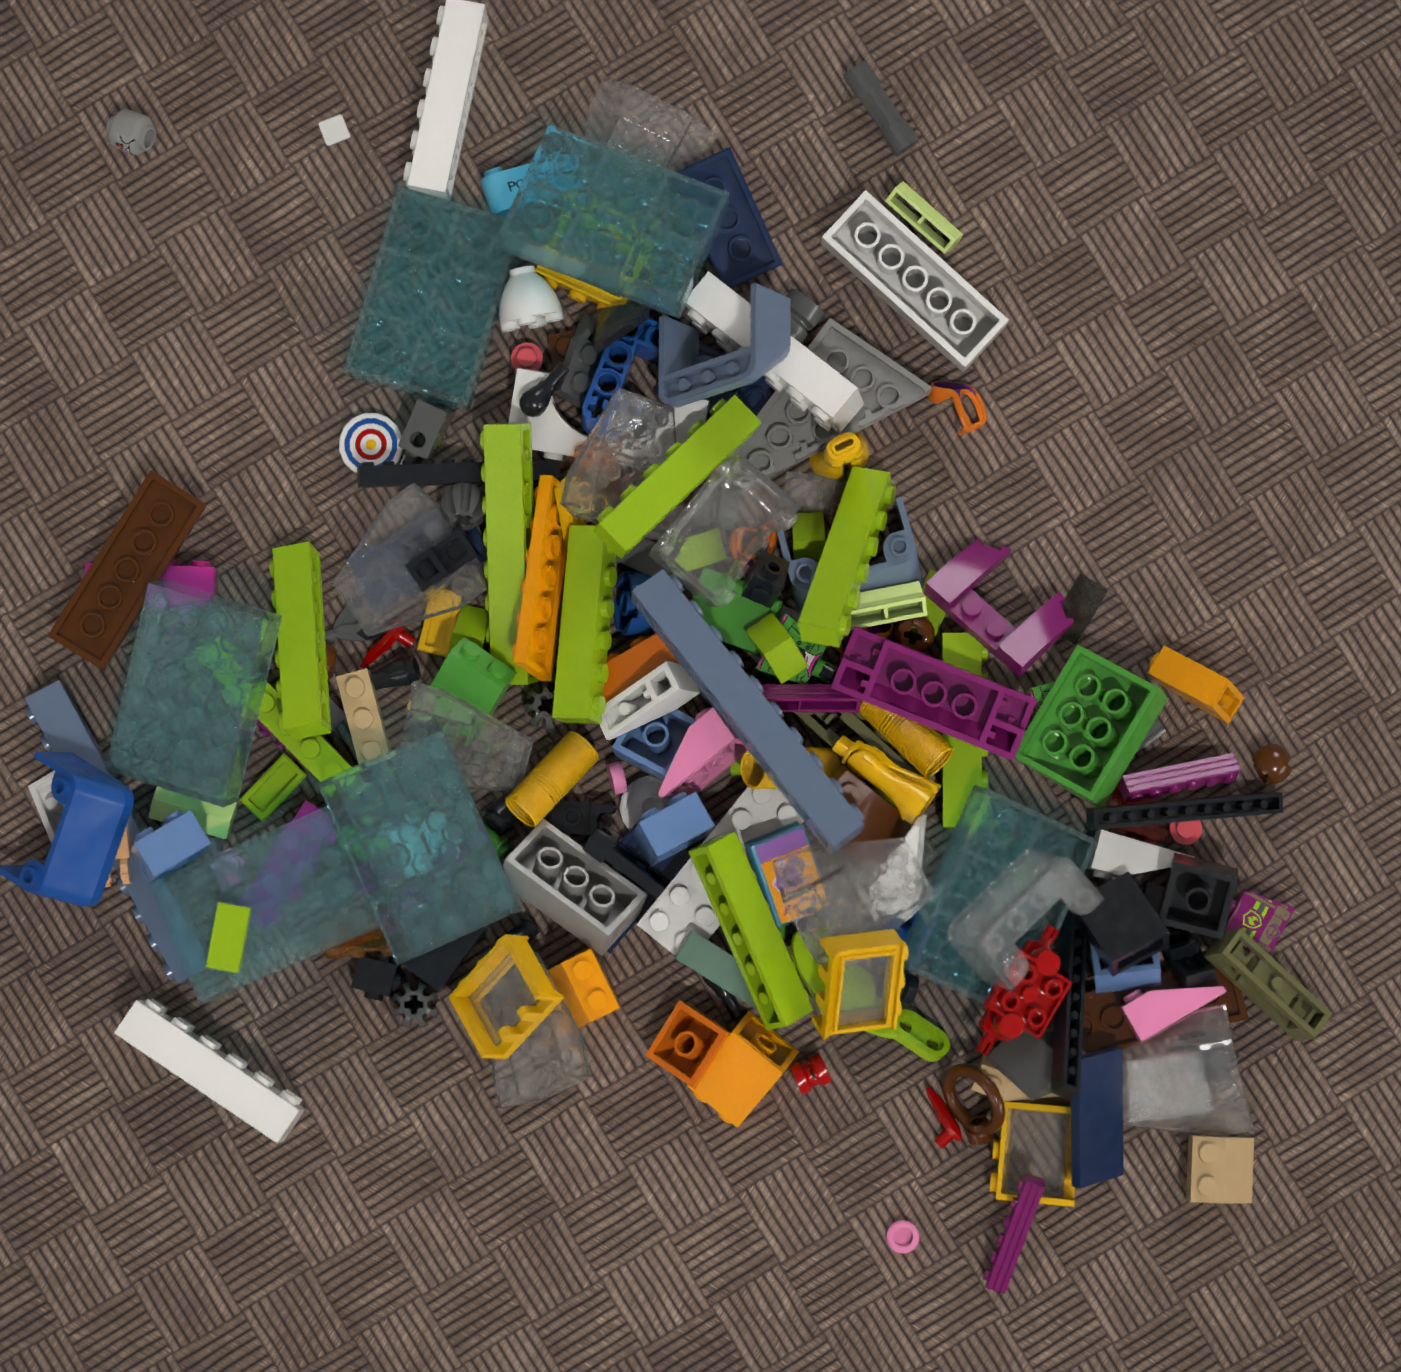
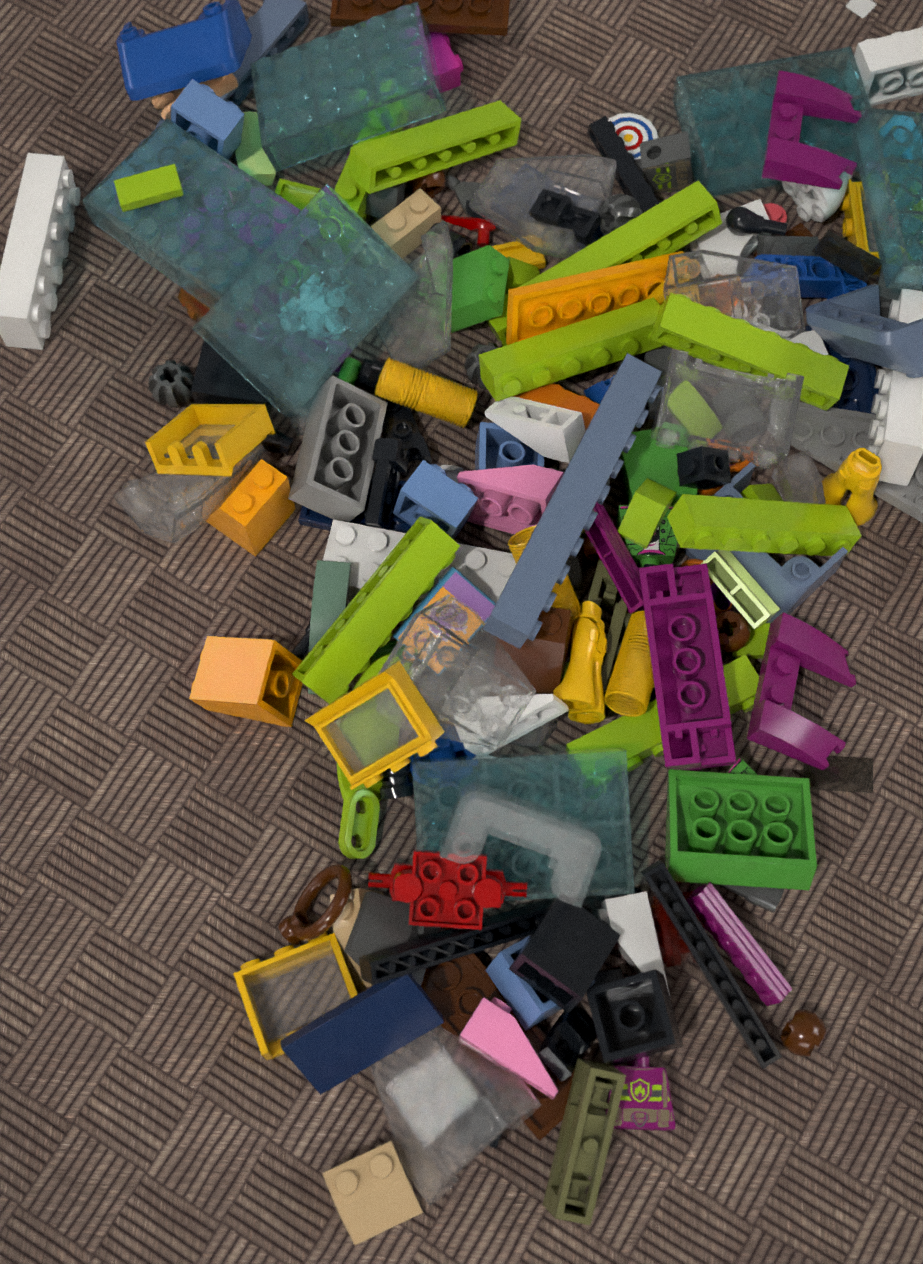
camera: 60 degrees right, 15 degrees down
black brick [351,953,403,1002] -> none
bright pink tile [607,761,627,795] -> none
orange slope [645,1000,730,1089] -> none
red wheel [789,1053,832,1095] -> none
bright pink tile [886,1220,919,1254] -> none
red bar [926,1087,962,1149] -> none
magenta piece [983,1173,1045,1294] -> none
light orange slope [1148,646,1245,725] -> none
coral plate [1169,820,1202,845] -> none
none -> magenta wedge [761,70,862,190]

